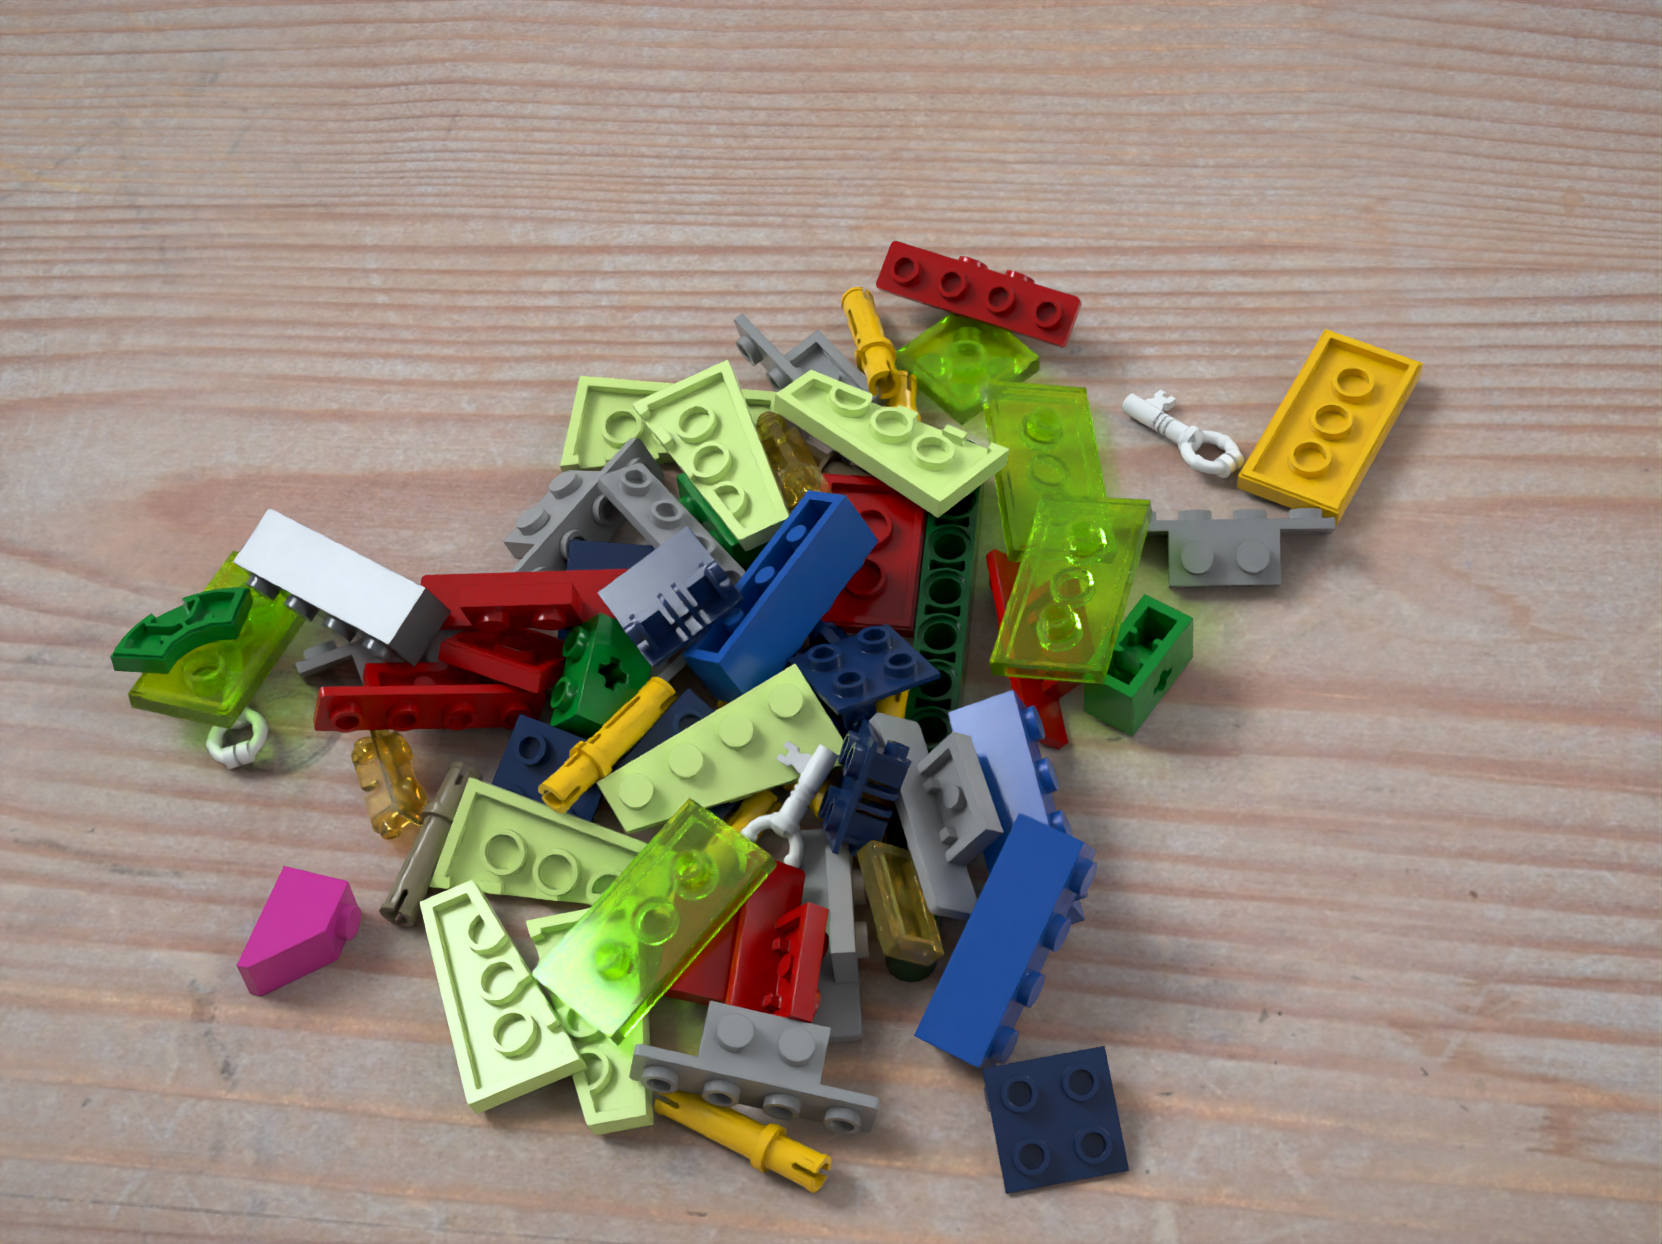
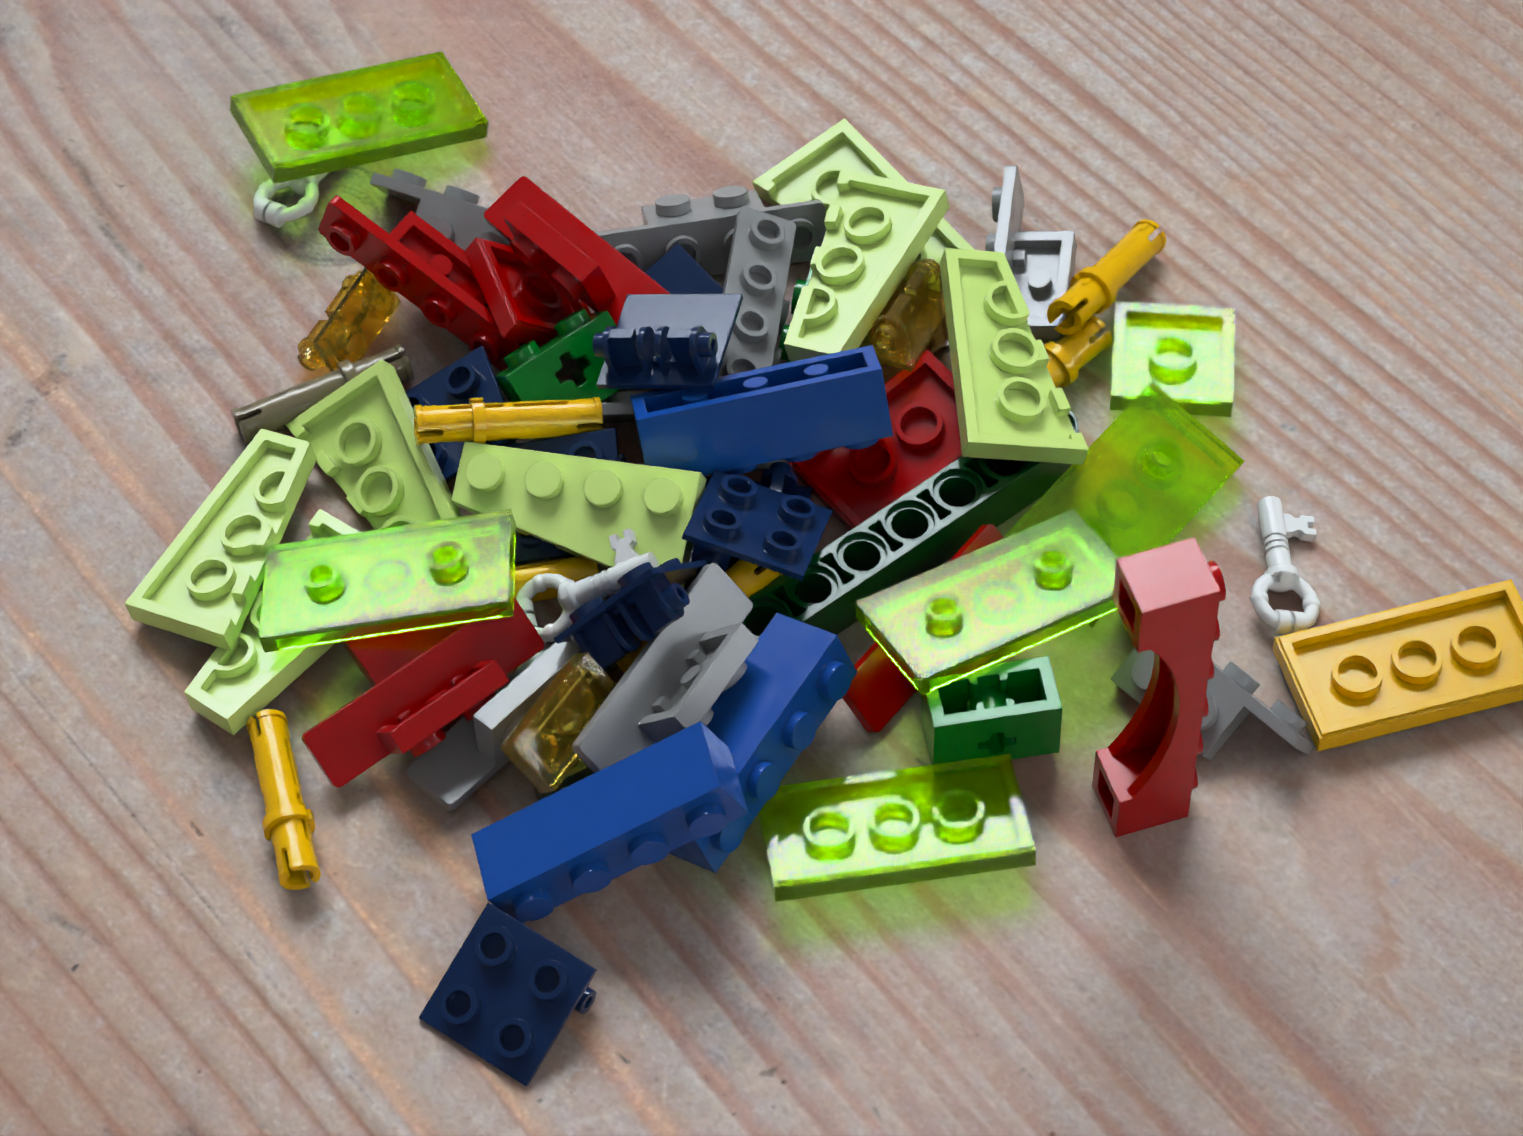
camera: 40 degrees right, 0 degrees up
green tile [110,587,253,674] -> none
brick [233,508,451,667] -> none
dark pink slope [236,866,361,997] -> none
light grey bracket [629,1001,880,1134] -> none
red bracket [876,241,1082,348] -> none
none -> clear neon green plate [757,754,1036,902]
none -> red arch [1092,537,1226,838]

